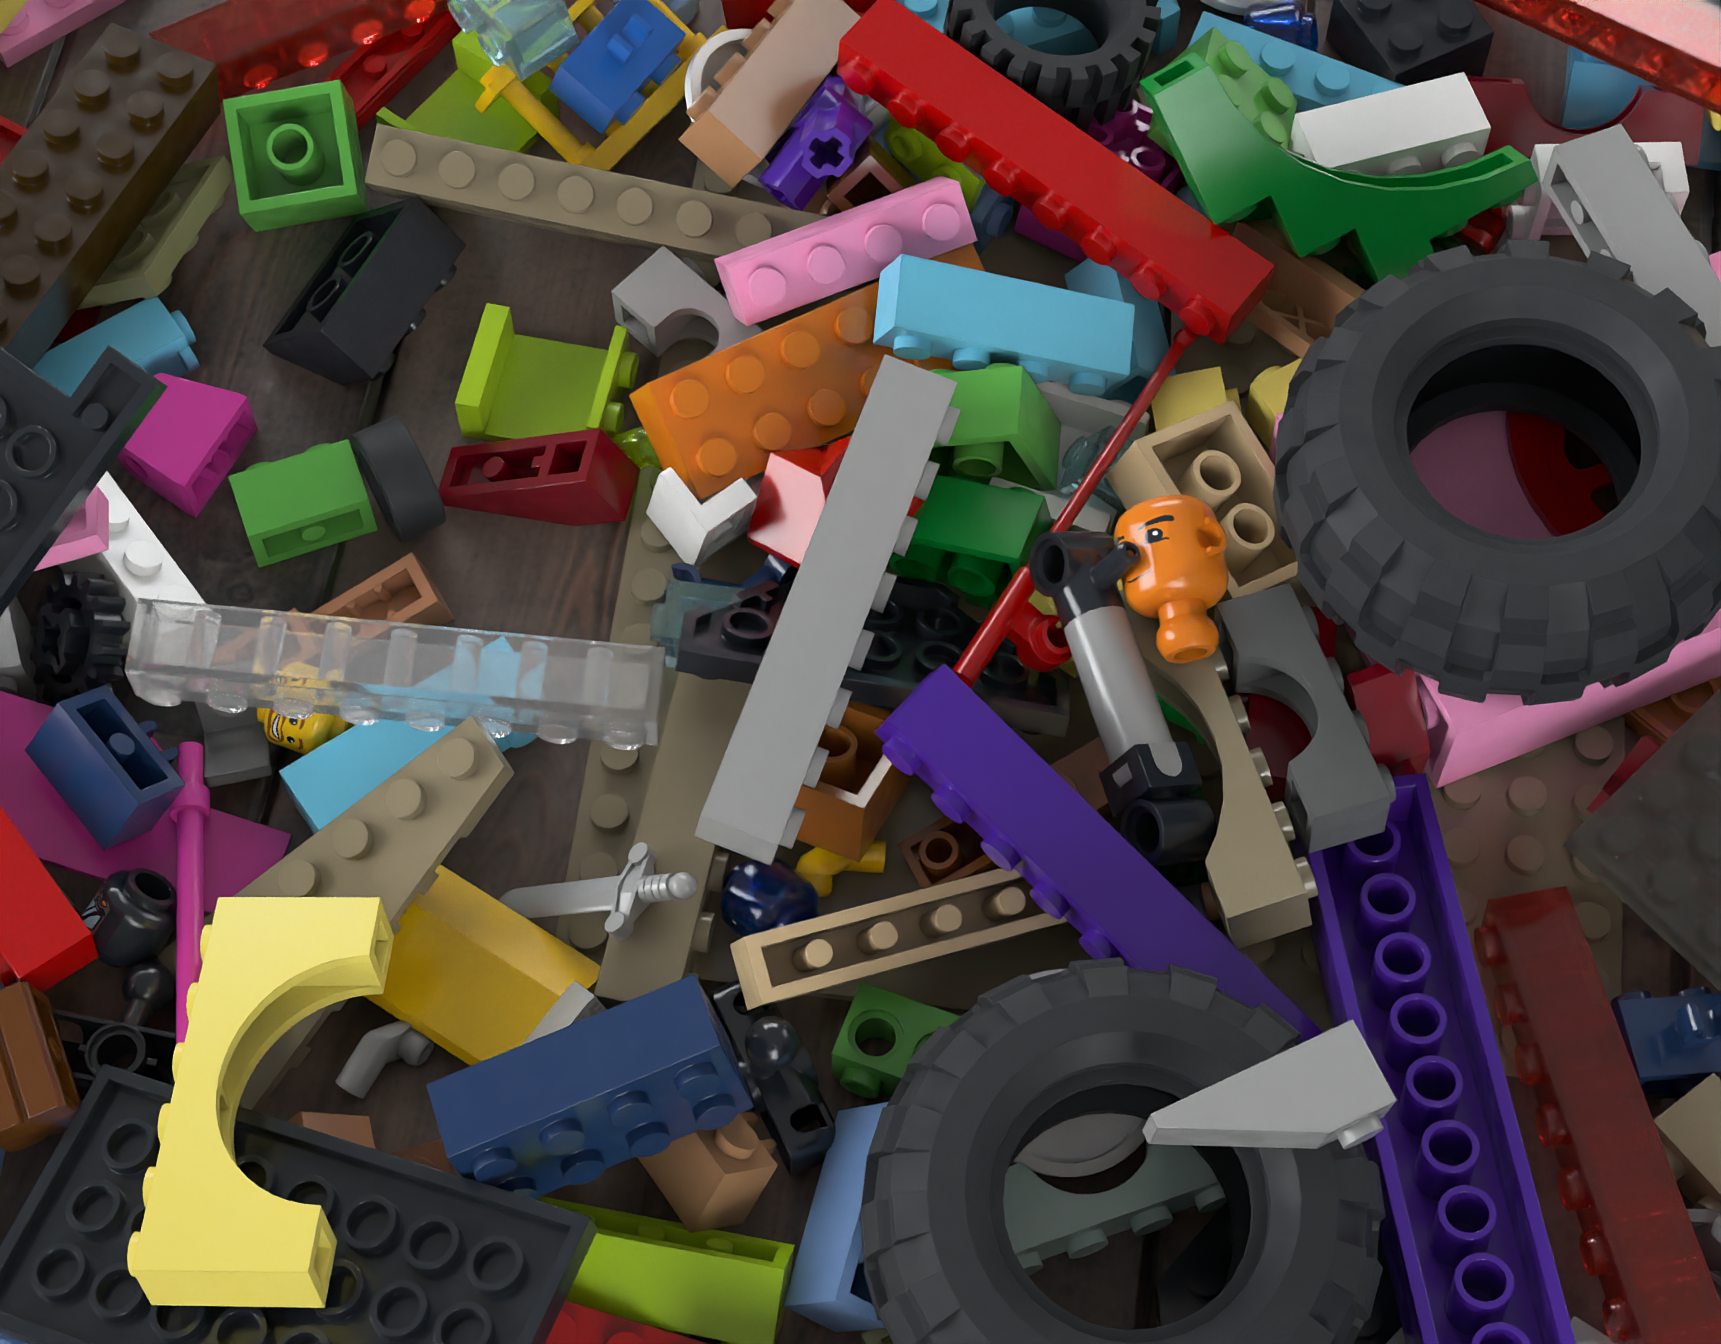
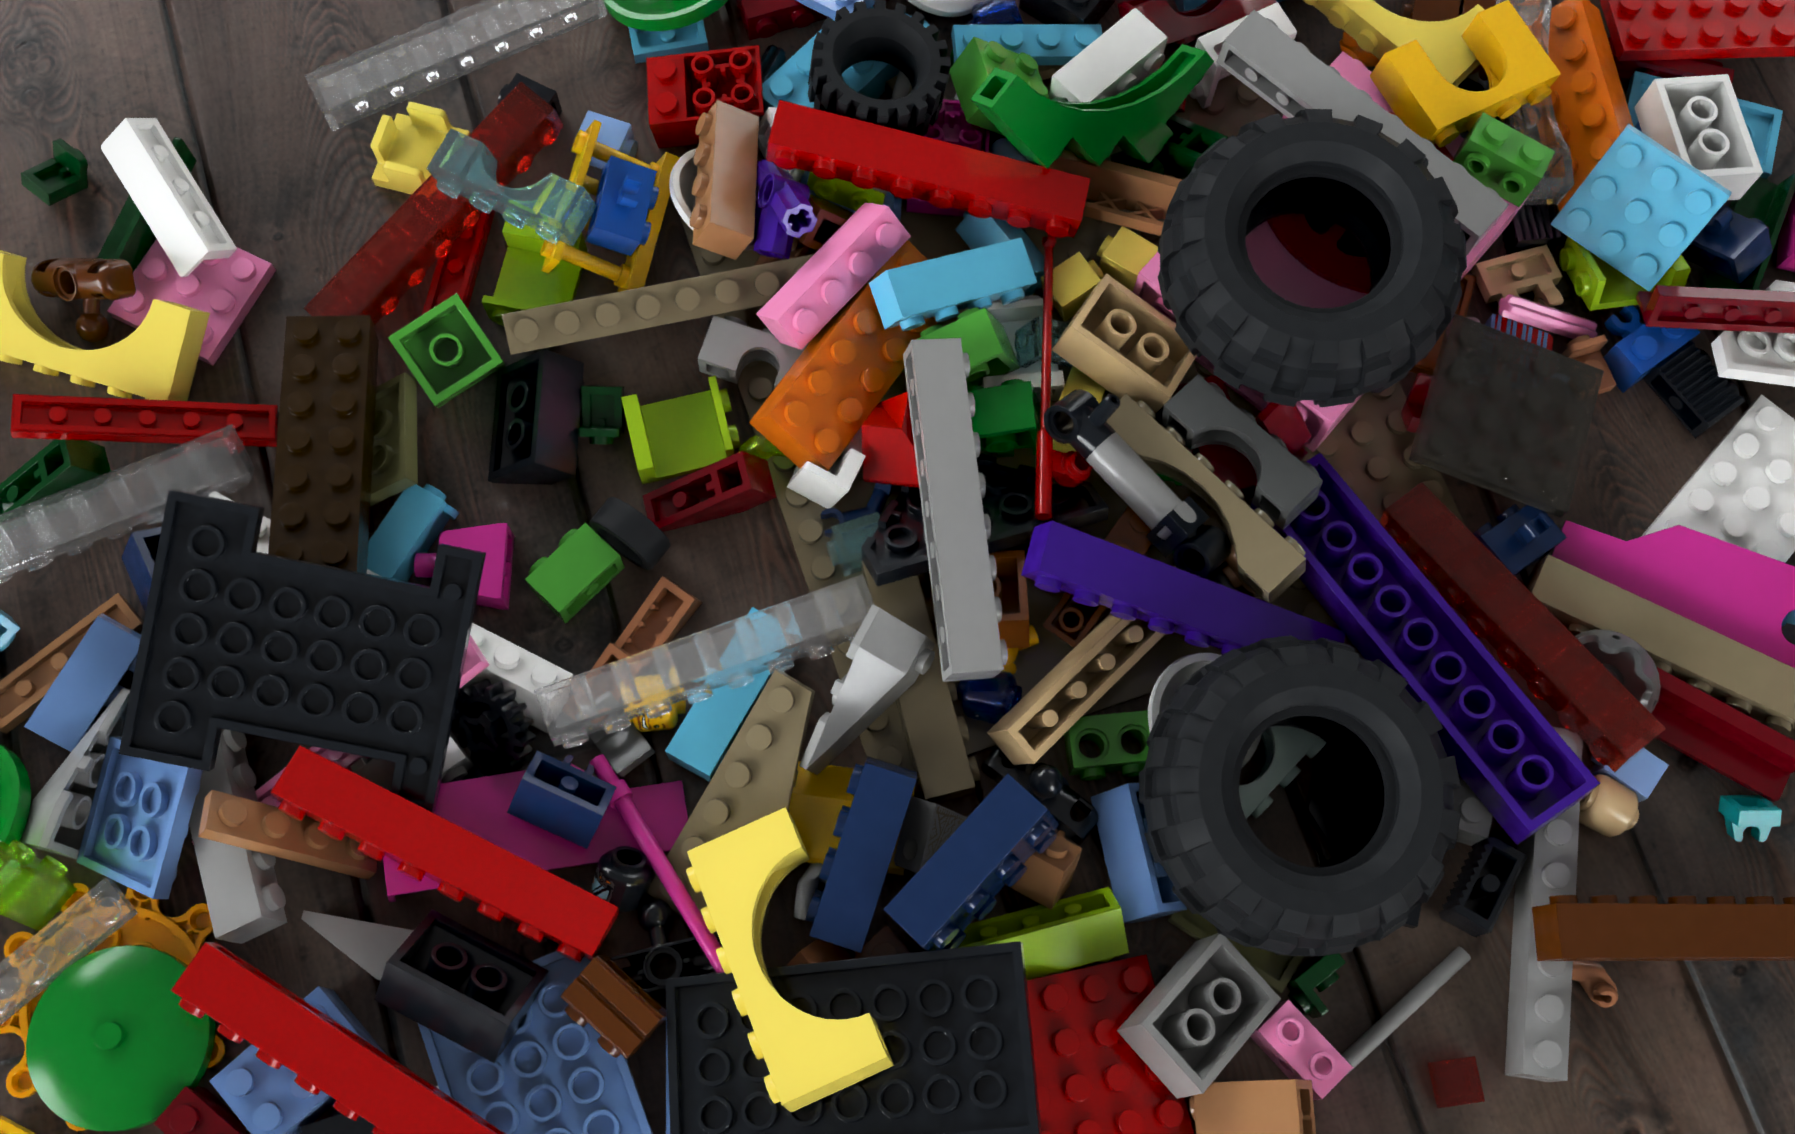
camera: 30 degrees left, 10 degrees up
light grey sword [499,842,698,941] -> none
orange piece [1114,494,1229,663] -> none
light grey slope [1142,1019,1397,1149] -> none
none -> dark green bracket [579,385,624,444]
none -> light grey wedge [799,604,935,775]
none -> dark blue brick [805,756,917,953]

